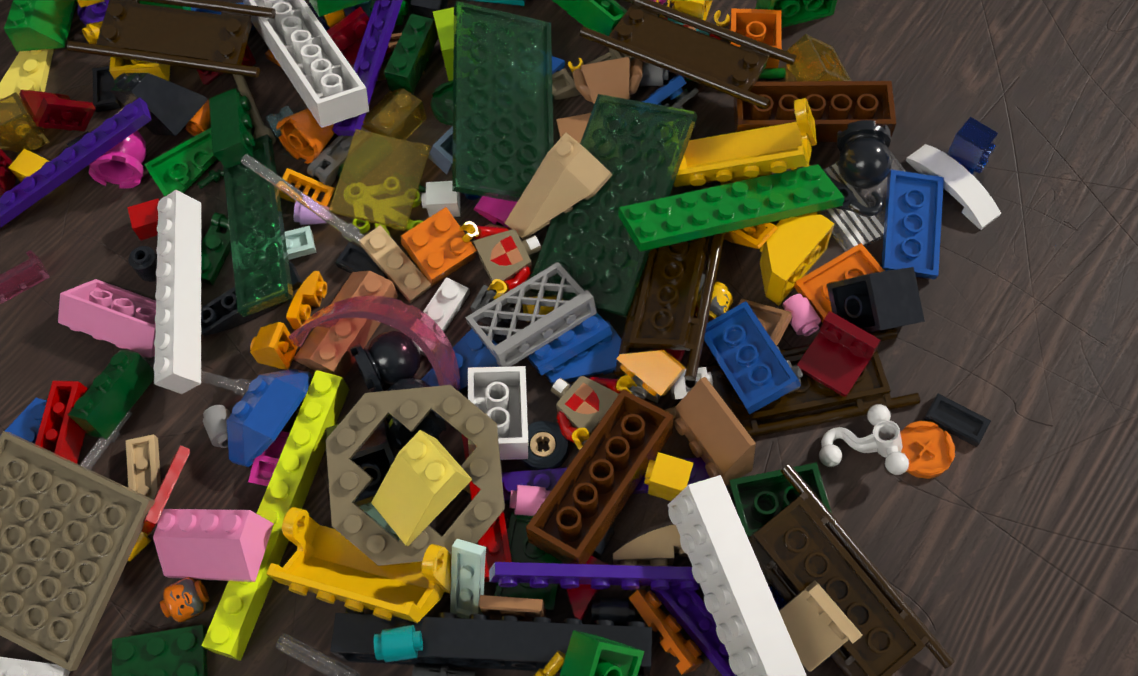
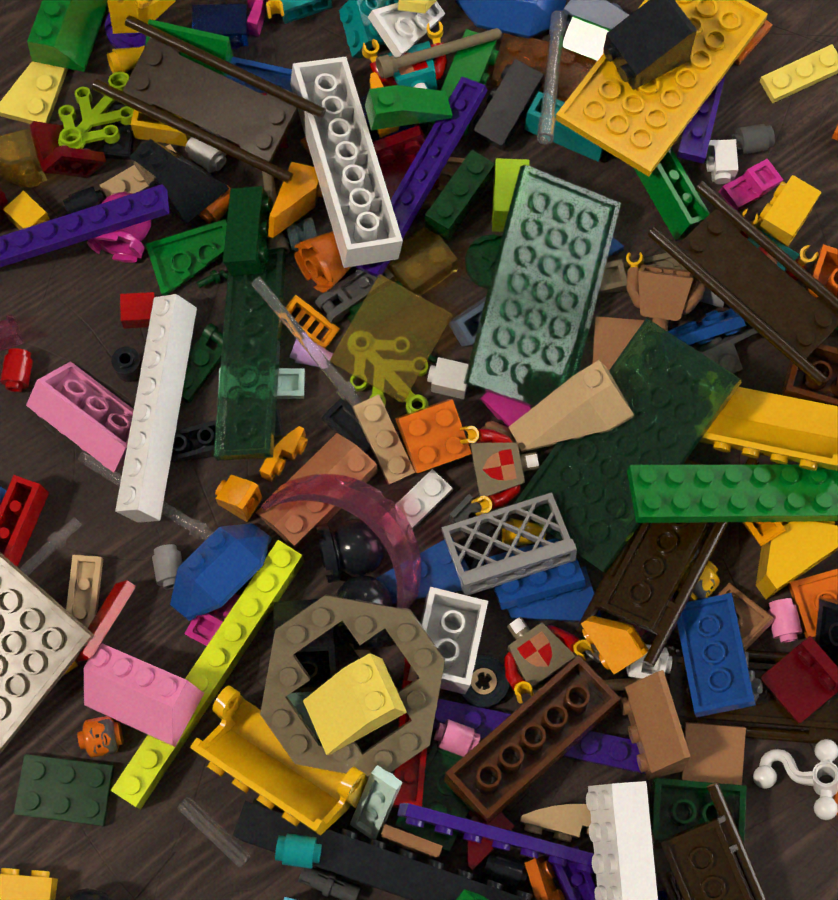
camera: 10 degrees right, 10 degrees up
dark green brick [68,350,154,440] -> none
yellow brick [644,452,693,501] -> none
none -> red brick [0,348,33,392]
none -> lime plant [58,72,134,149]
none -> white brick [185,137,226,173]
none -> light orange slope [268,162,323,238]
none -> medium nougat tile [681,722,746,785]

